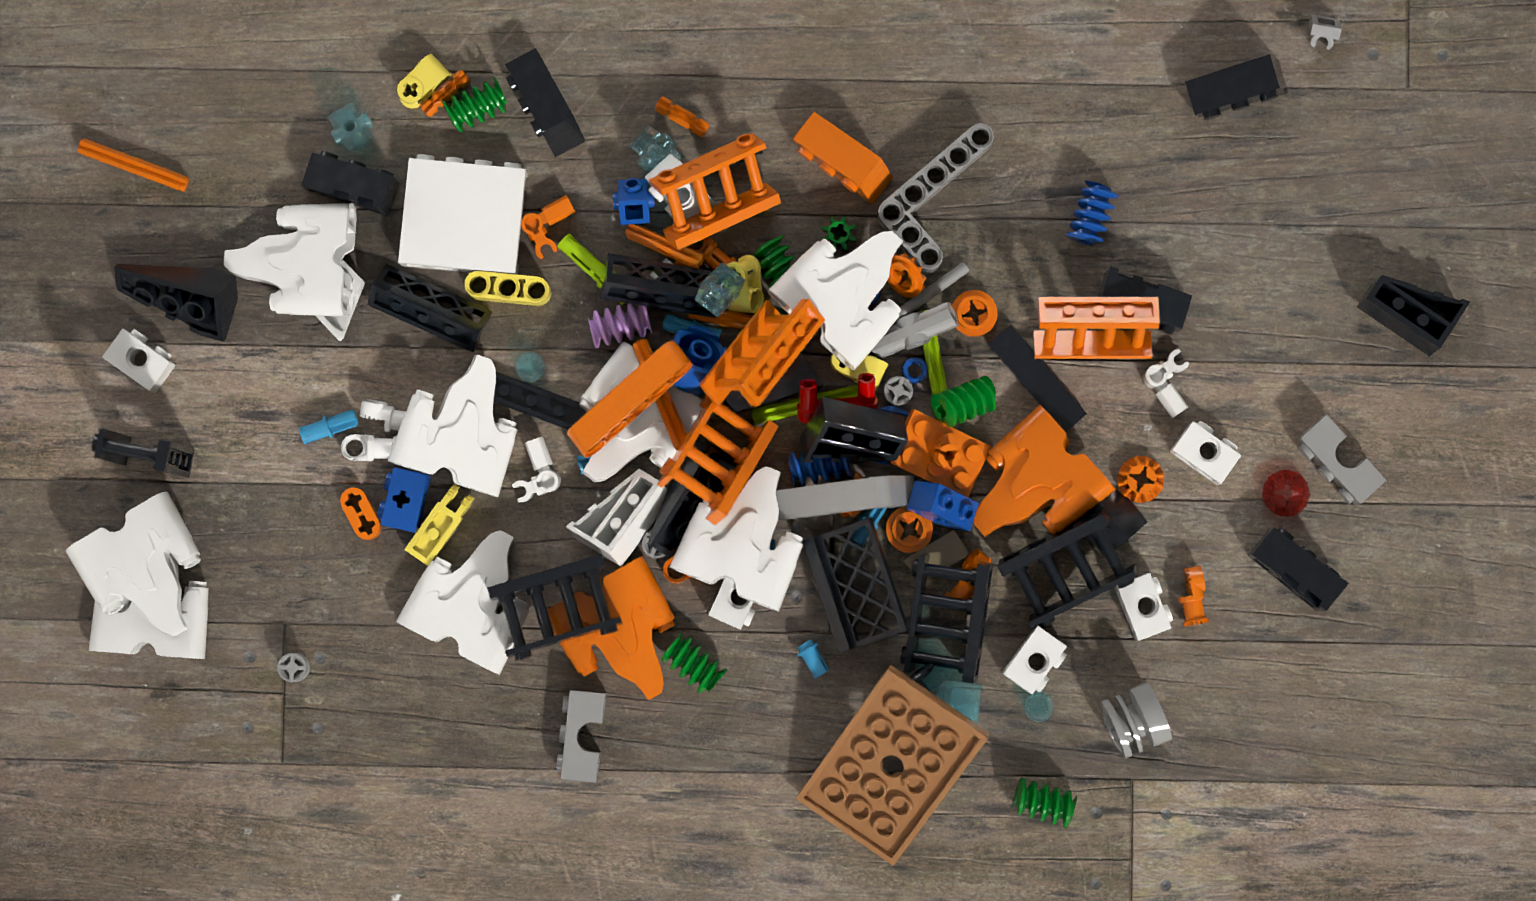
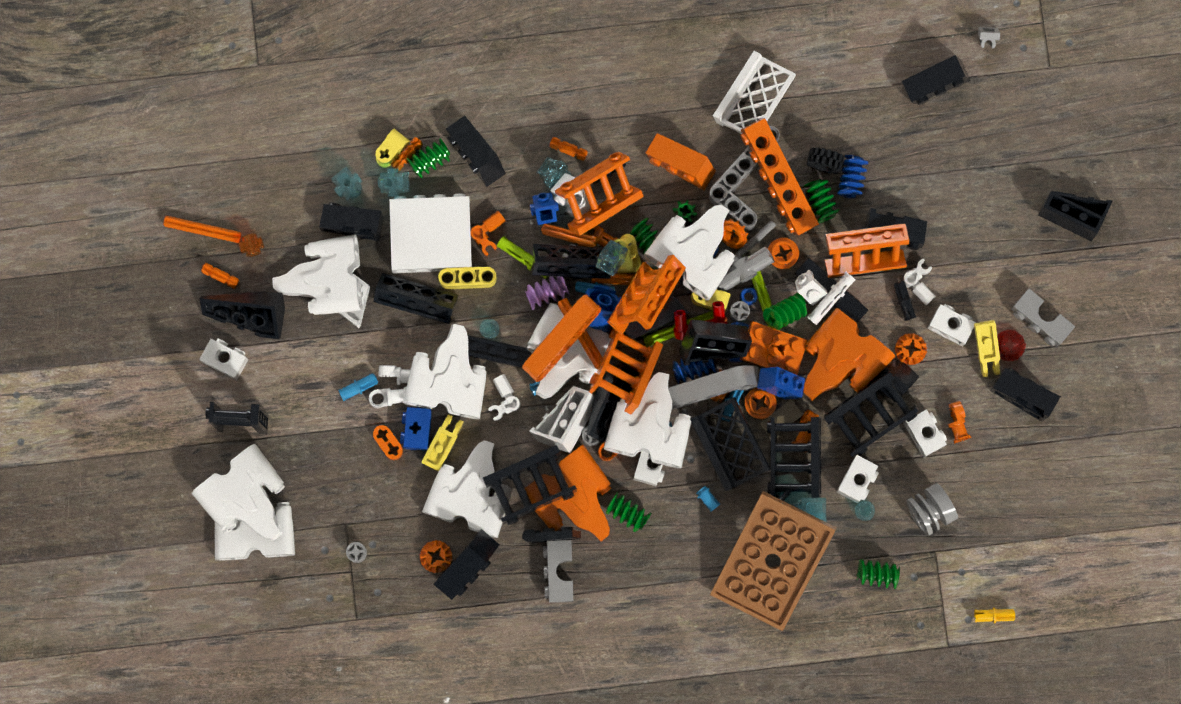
camera: 15 degrees left, 5 degrees down
none -> orange axle [201,263,239,289]
none -> clear orange gear [239,234,264,257]
none -> clear light blue brick [378,168,410,197]
none -> orange gear [420,540,452,573]
none -> black wedge [434,529,500,600]
none -> black hinge [522,527,581,543]
none -> white fence [713,51,796,134]
none -> orange brick [740,118,819,236]
none -> white bracket [795,270,828,306]
none -> green piece [804,179,839,223]
none -> black tyre [806,147,845,174]
none -> white pin [807,272,855,325]
none -> black axle [893,281,916,321]
none -> light yellow hinge [974,320,1000,377]
none -> yellow axle [974,607,1015,624]

